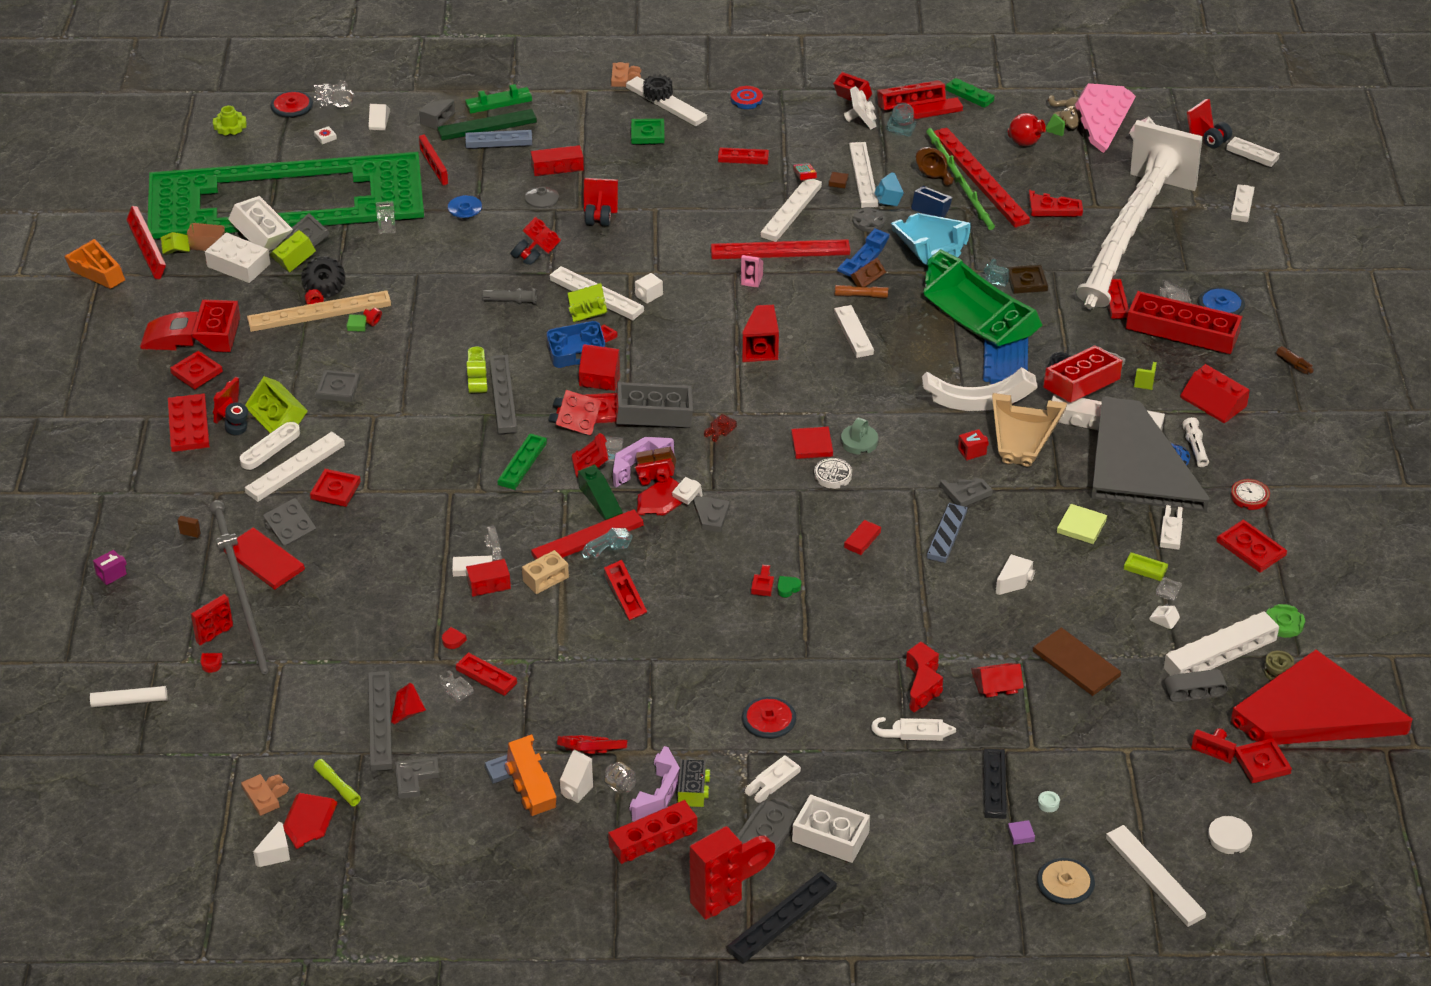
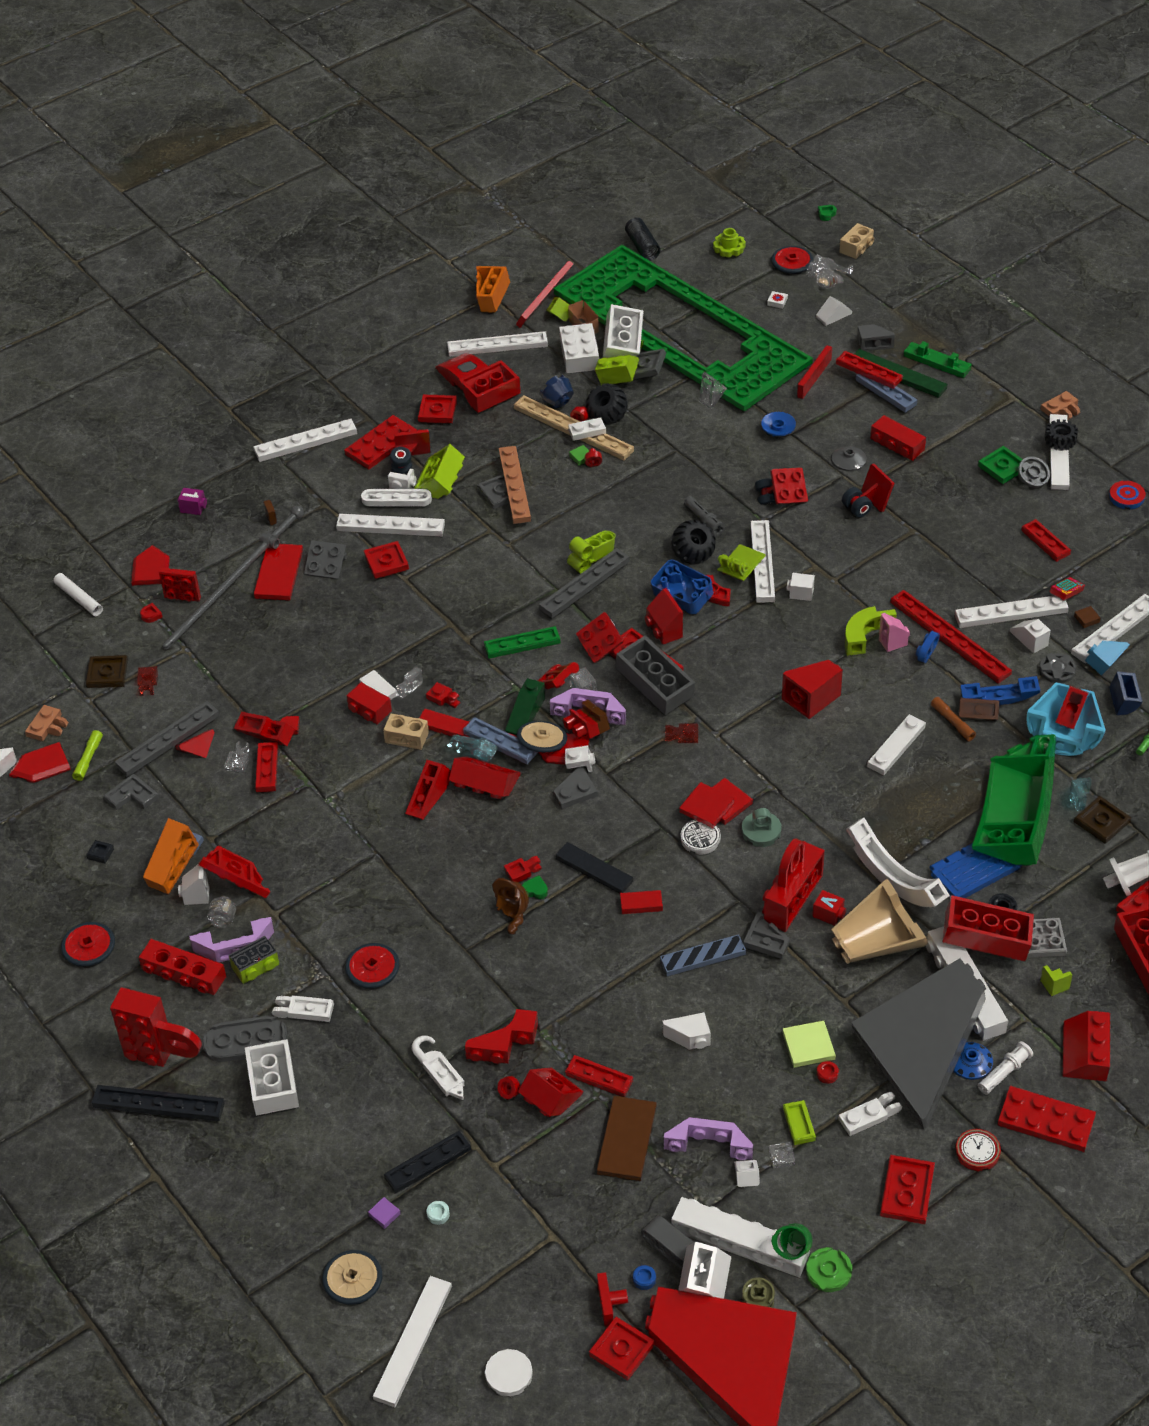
camera: 55 degrees right, 5 degrees up
none -> red wheel [61,922,115,966]
none -> dark brown tile [86,655,128,688]
none -> black tile [86,840,114,864]
none -> red tile [131,545,170,586]
none -> clear red plate [137,666,158,696]
none -> red slope [234,712,295,746]
none -> white plate [254,419,357,462]
none -> white bracket [388,469,416,489]
none -> red plate [426,682,460,708]
none -> white tile [447,332,548,357]
none -> red slope [449,756,521,799]
none -> sand blue tile [463,717,538,764]
none -> reddish brown piece [492,878,529,935]
none -> red tile [497,1076,520,1099]
none -> nougat plate [499,446,531,524]
none -> tan wheel [517,721,567,753]
none -> dark blue cone [539,374,574,408]
none -> black tile [556,842,633,894]
none -> red tile [565,1055,633,1097]
none -> white plate [568,418,606,441]
none -> black piece [625,217,661,261]
none -> blue tile [633,1265,656,1290]
none -> lavender slope [664,1117,753,1160]
none -> black wheel [671,520,716,564]
none -> red tile [679,782,734,828]
none -> white slope [679,1242,731,1299]
none -> red brick [762,838,825,932]
none -> green helmet [771,1223,813,1260]
none -> green tile [817,205,837,221]
none -> red tile [817,1061,839,1084]
none -> red tile [836,351,903,389]
none -> tan brick [840,223,874,259]
none -> lime arch [845,606,897,656]
none -> blue plate [916,631,940,663]
none -> red plate [998,1086,1096,1152]
none -> white slope [1010,619,1051,653]
none -> dark grey wheel [1017,456,1050,488]
none -> red arch [1055,685,1089,730]

